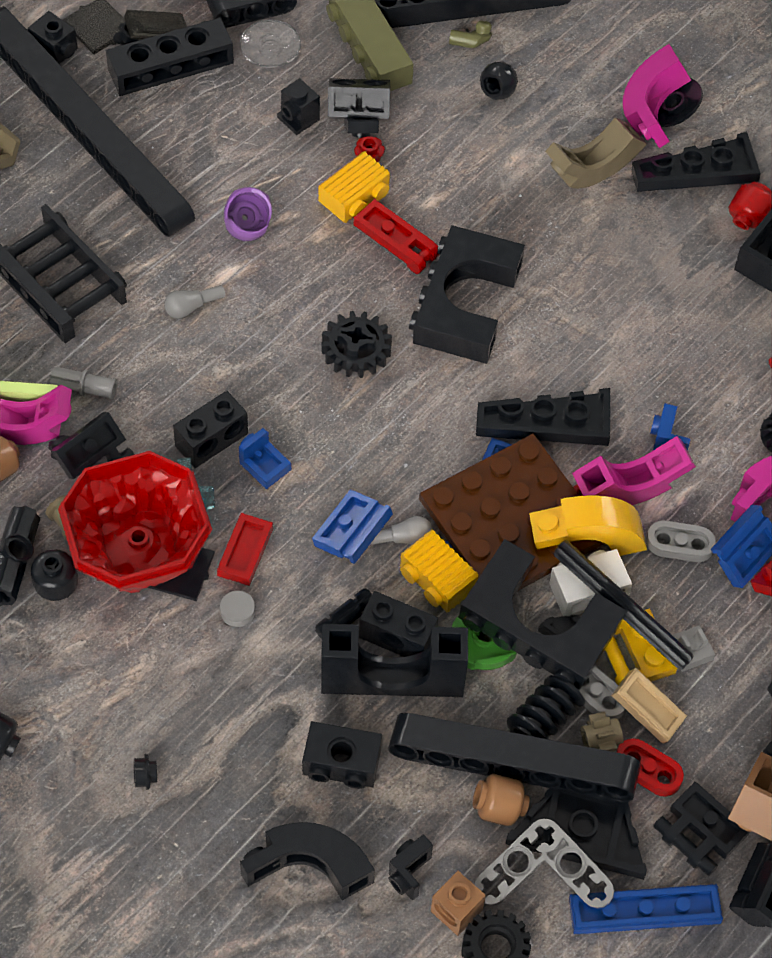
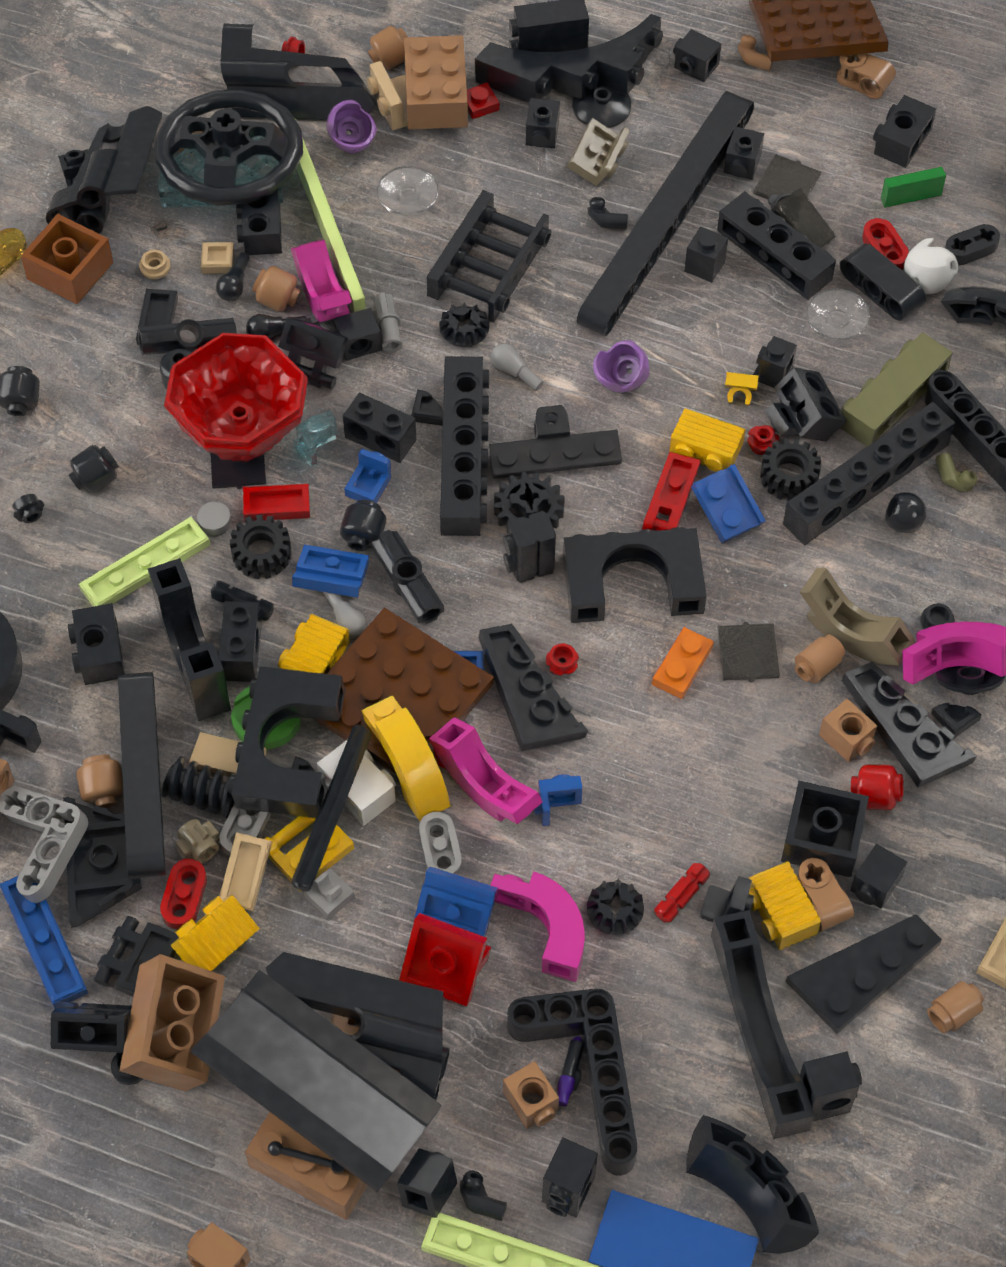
camera: 70 degrees right, 0 degrees up
none -> black head [68,445,119,493]
none -> yellowish green tile [79,517,210,606]
none -> yellow brick [171,895,260,971]
none -> tan tile [189,732,267,777]
none -> black tyre [230,515,292,579]
none -> black piece [246,314,307,339]
none -> black brick [334,308,382,361]
none -> black head [340,500,387,552]
none -> black piece [371,530,444,624]
none -> black tile [411,389,443,426]
none -> black gear [439,302,490,347]
none -> black brick [440,356,489,536]
none -> black plate [489,405,622,479]
none -> black brick [503,511,556,583]
none -> red plate [546,643,579,676]
none -> black arm [587,197,628,229]
none -> orange plate [652,627,714,699]
none -> black brick [684,227,728,283]
none -> blue plate [691,464,766,544]
none -> clear smoke piece [718,622,780,682]
none -> yellow tile [725,372,759,406]
none -> black tyre [760,438,821,501]
none -> black brick [783,402,955,546]
none -> medium nougat brick [795,634,845,683]
none -> medium nougat brick [819,699,877,762]
none -> black plate [920,603,955,629]
none -> black tile [931,703,982,738]

